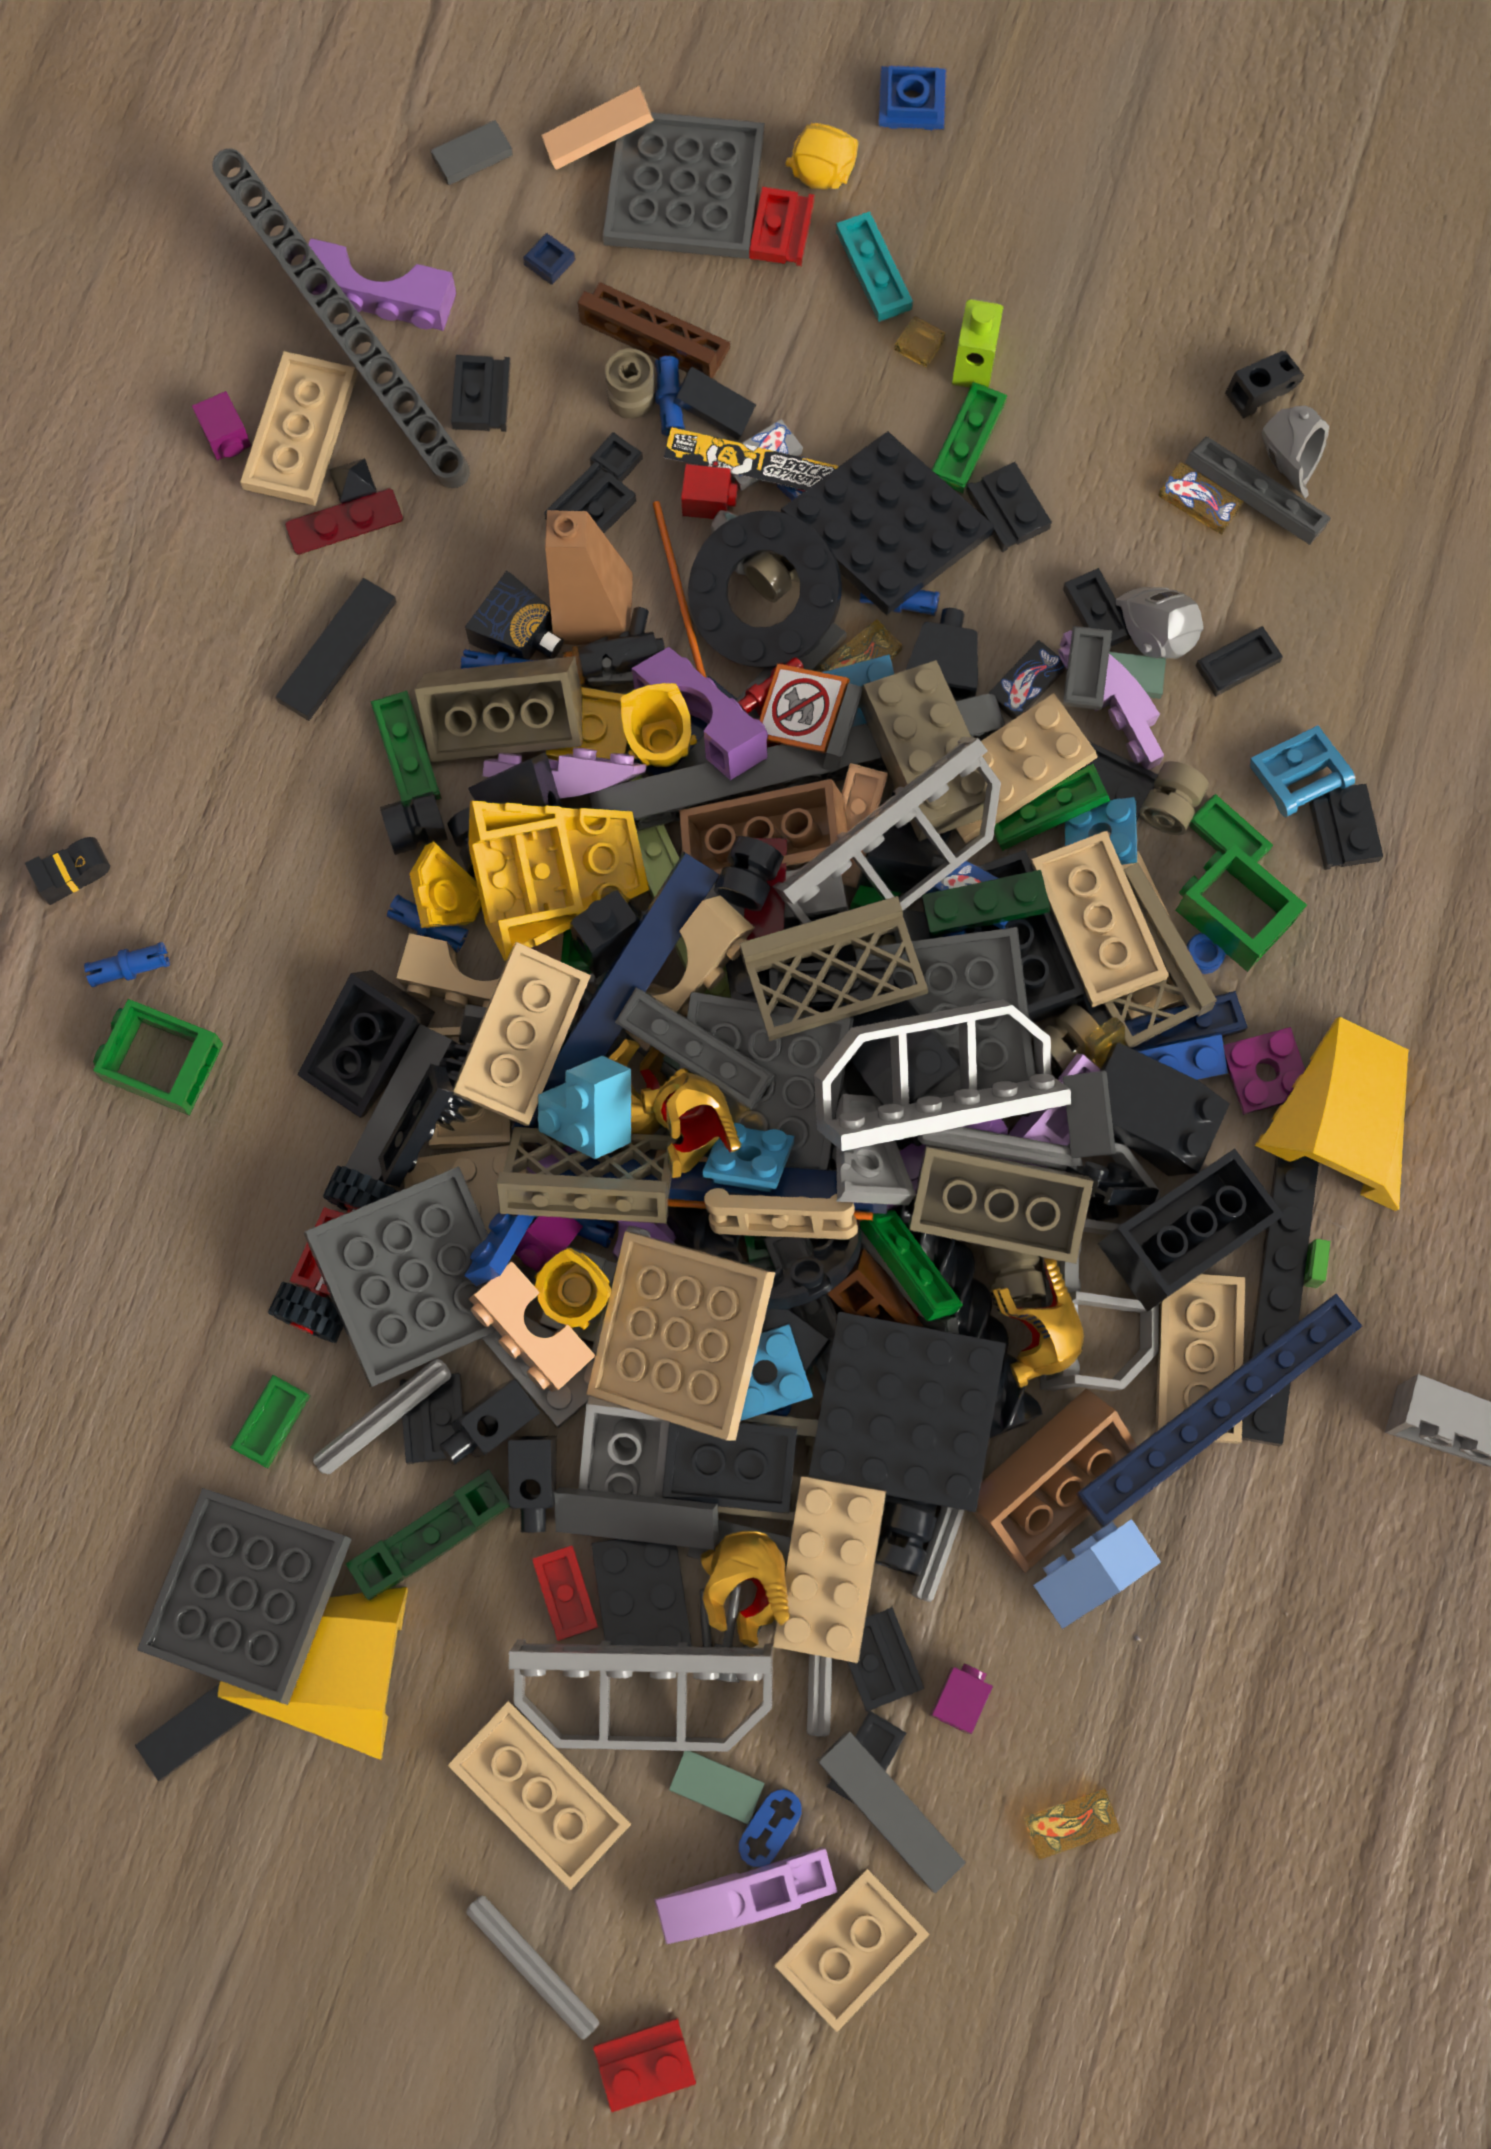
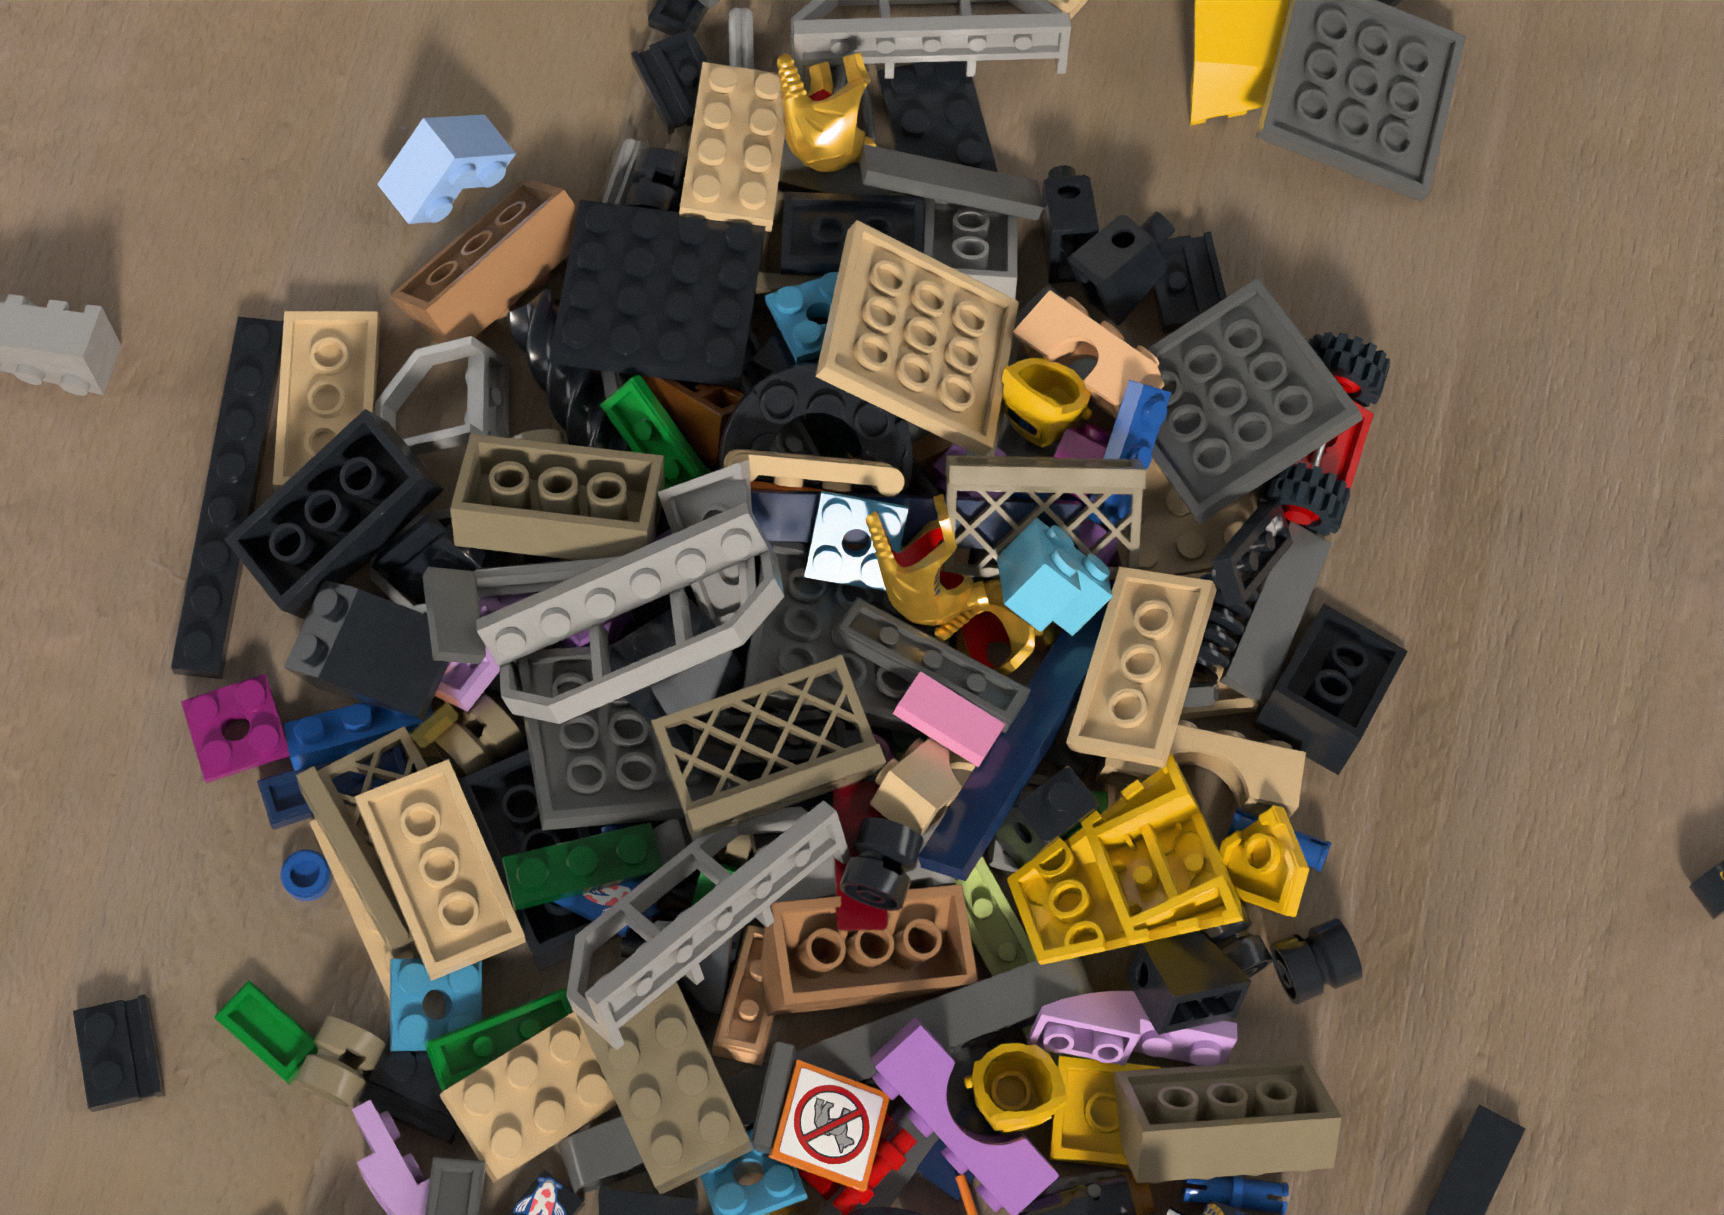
camera: 175 degrees right, 5 degrees down
blue pin [84,942,170,987] -> none
green window [93,999,223,1116] -> none
green tile [230,1375,310,1469] -> none
light grey axle [313,1359,451,1474] -> none
dark green slope [346,1469,509,1600] -> none
green tile [370,691,441,805] -> none
red plate [532,1545,599,1642] -> none
magenta brick [930,1664,993,1735] -> none
pearl gold piece [990,1257,1084,1388] -> none
dark blue tile [1076,1294,1363,1528] -> none
green window [1175,843,1307,972] -> none
dark azure plate [1250,725,1355,817] -> none
yellow wedge [1255,1017,1408,1211] -> none
bright green tile [1303,1239,1331,1288] -> none
none -> bright pink tile [893,671,1005,767]

